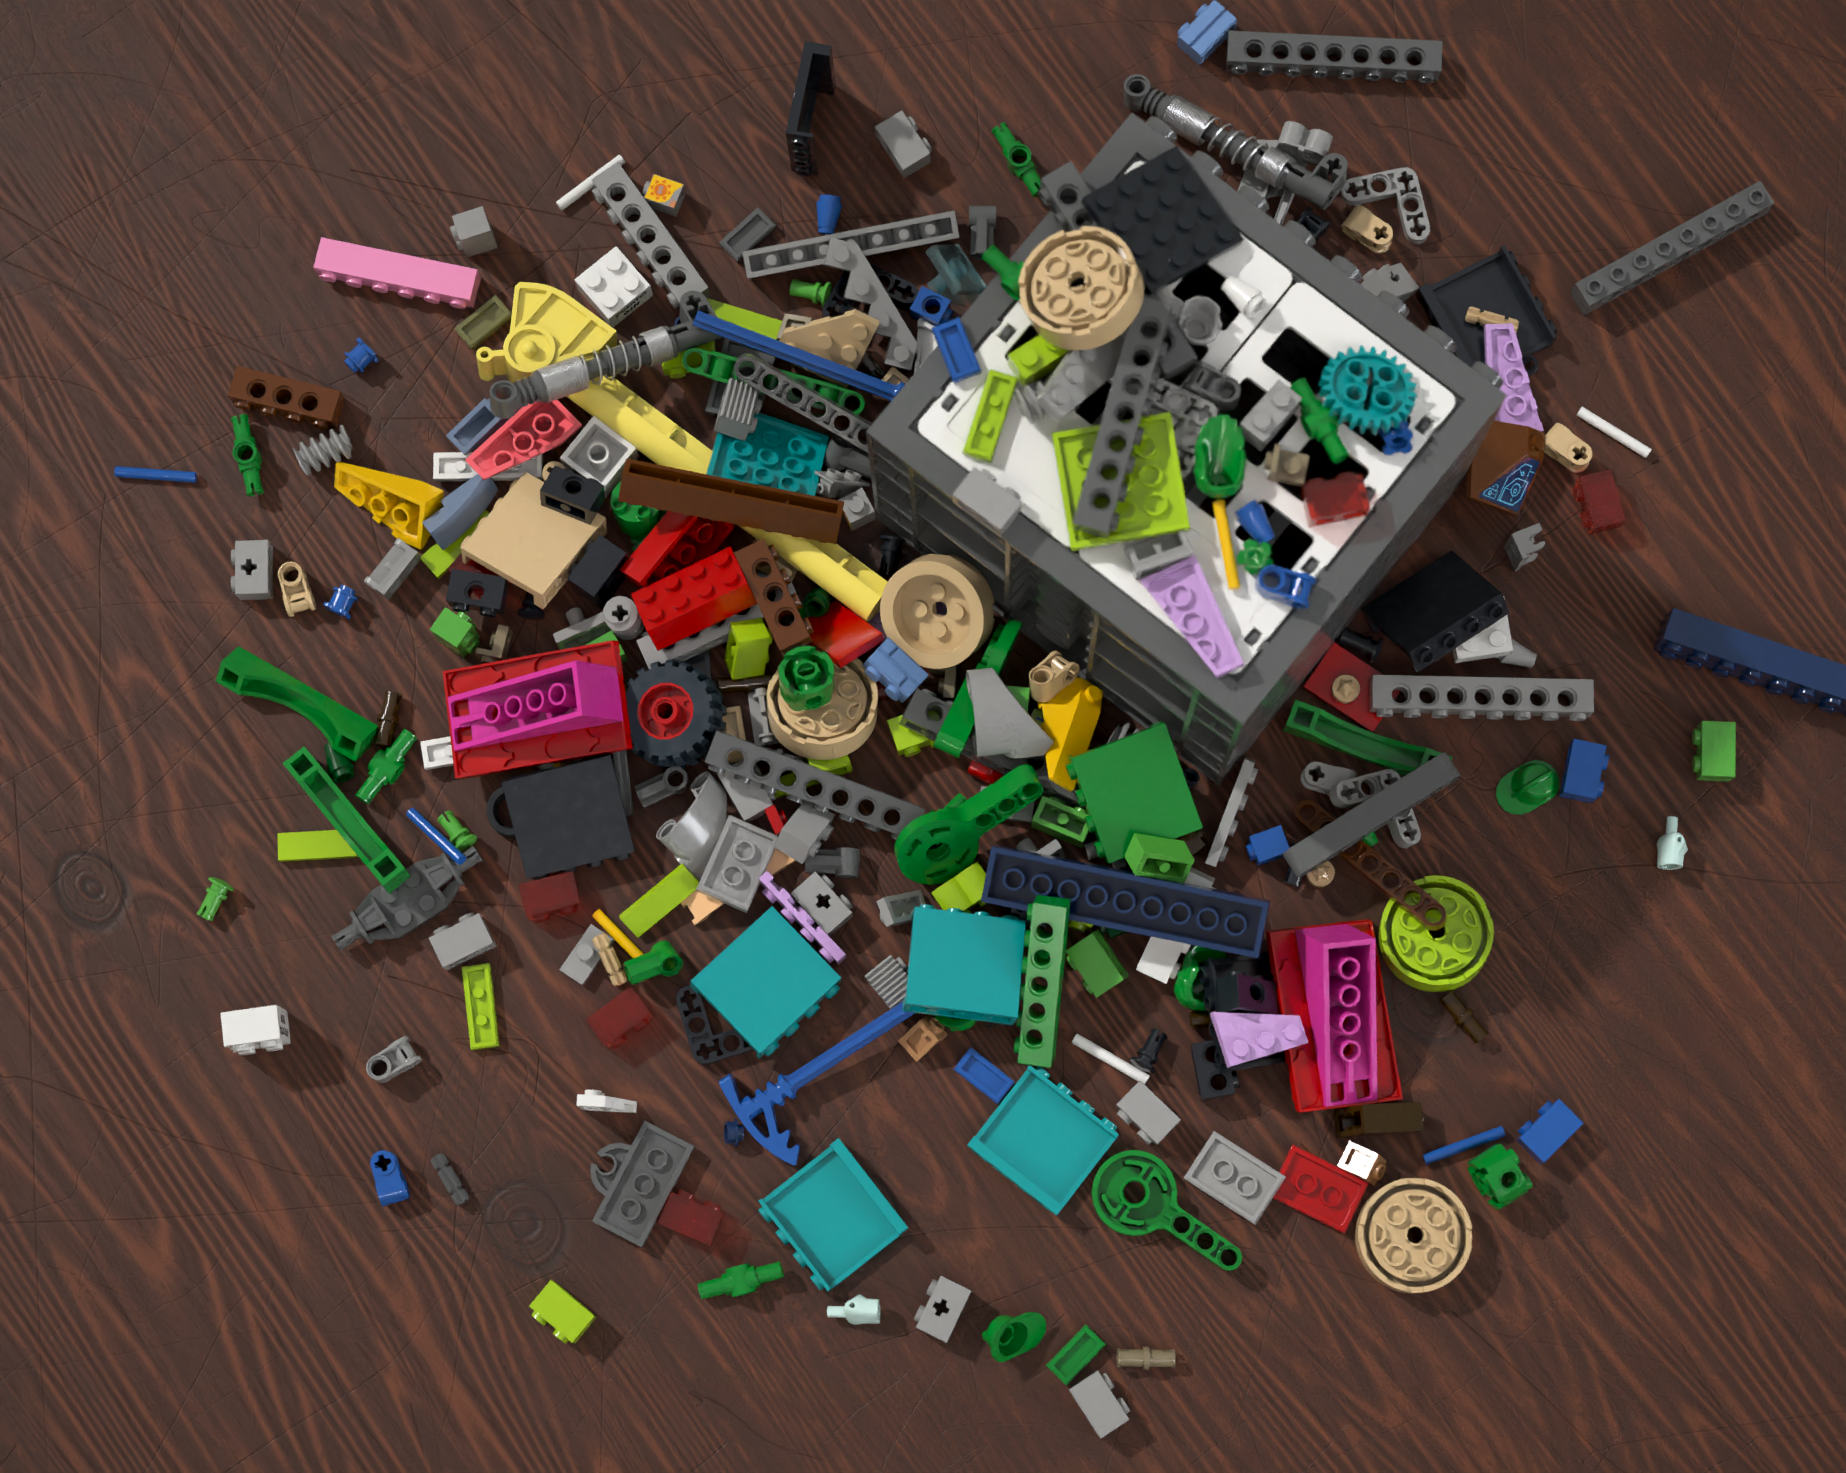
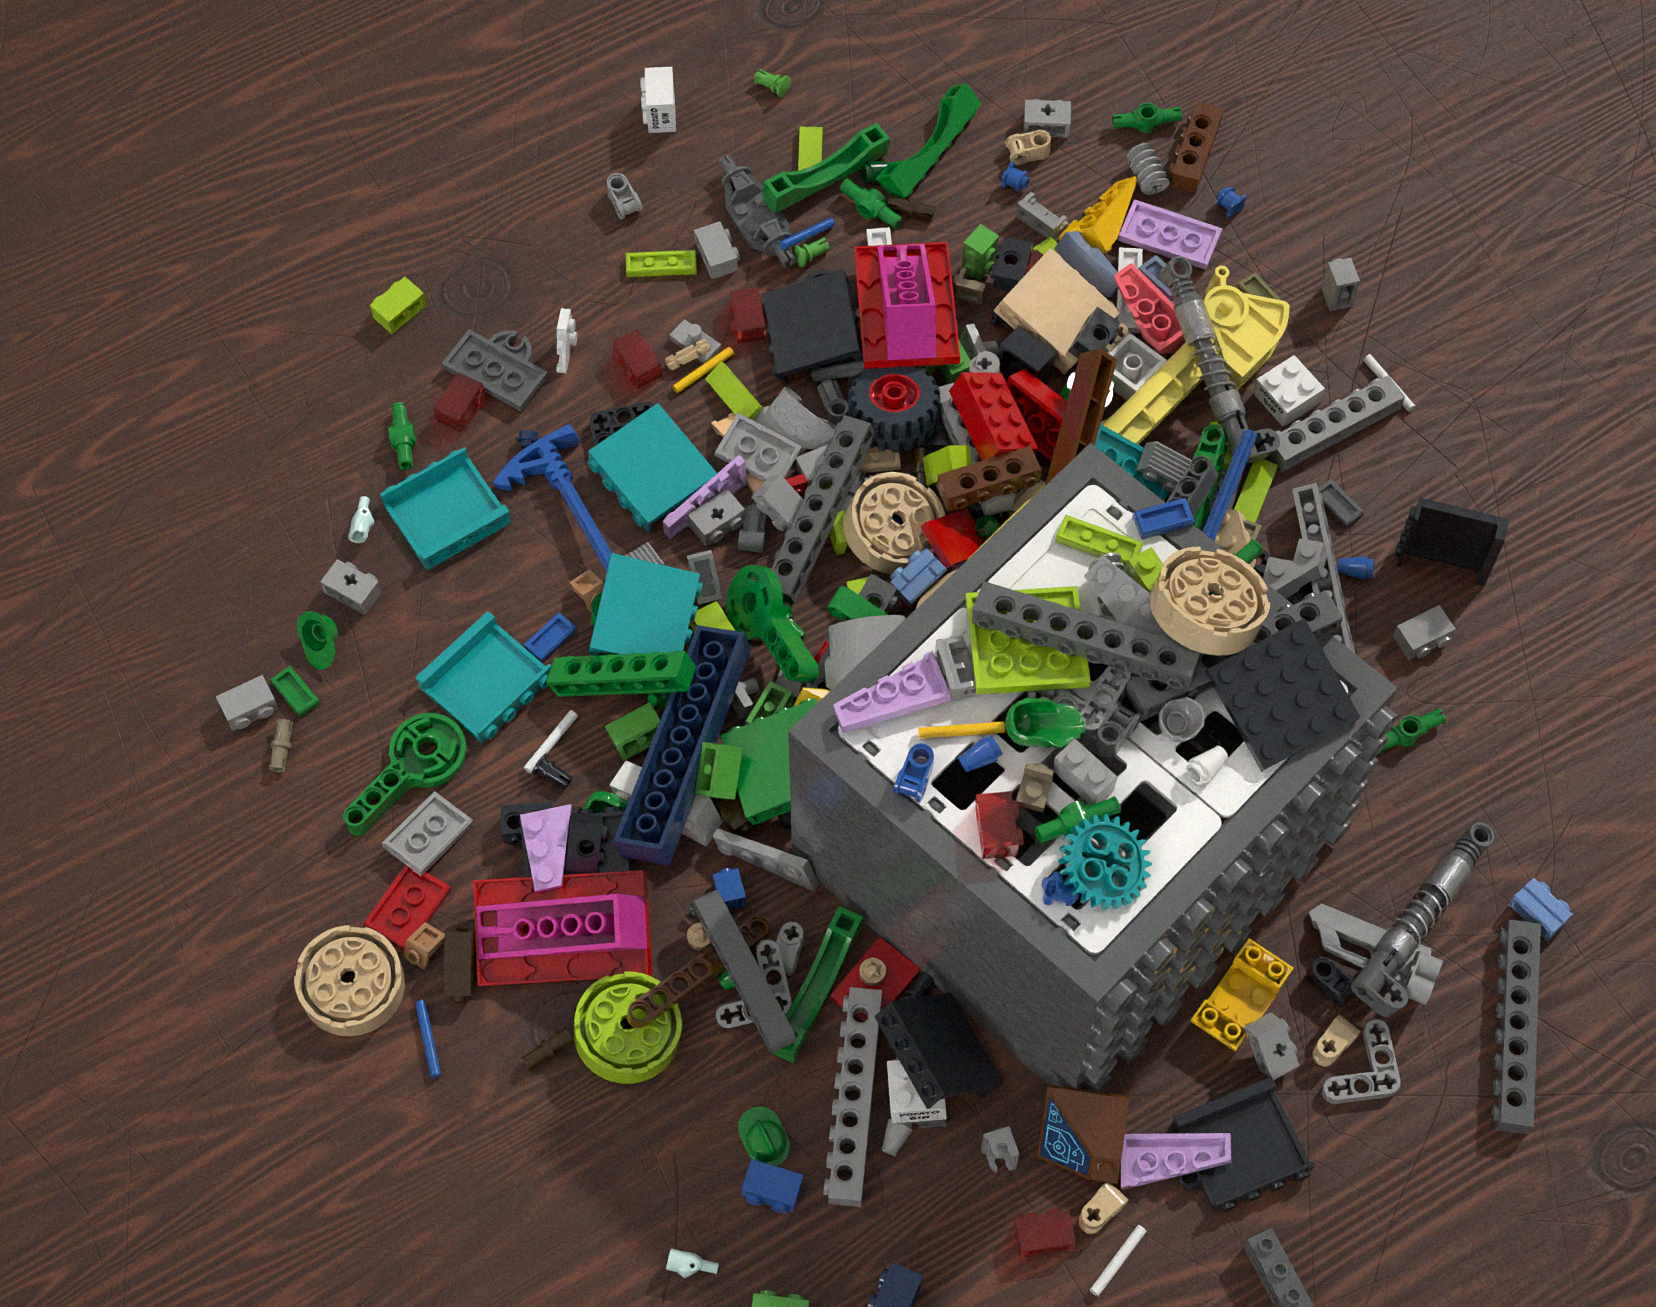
camera: 90 degrees right, 15 degrees down
blue bar [114,466,197,483] -> none
bright pink brick [313,237,481,309] -> none
blue piece [370,1150,410,1207] -> none
dark grey axle [430,1153,469,1206] -> none
green piece [623,940,683,985] -> none
brick [642,174,686,217] -> none
green brick [778,646,834,711] -> none
bright green pin [790,279,832,308] -> none
light grey brick [952,467,1022,537] -> none
light grey brick [1116,1081,1181,1146] -> none
green plant [1236,538,1274,575] -> none
tan axle [1465,306,1519,333] -> none
green brick [1467,1144,1533,1210] -> none
blue brick [1516,1099,1583,1164] -> none
none -> lavender plate [1118,199,1222,270]

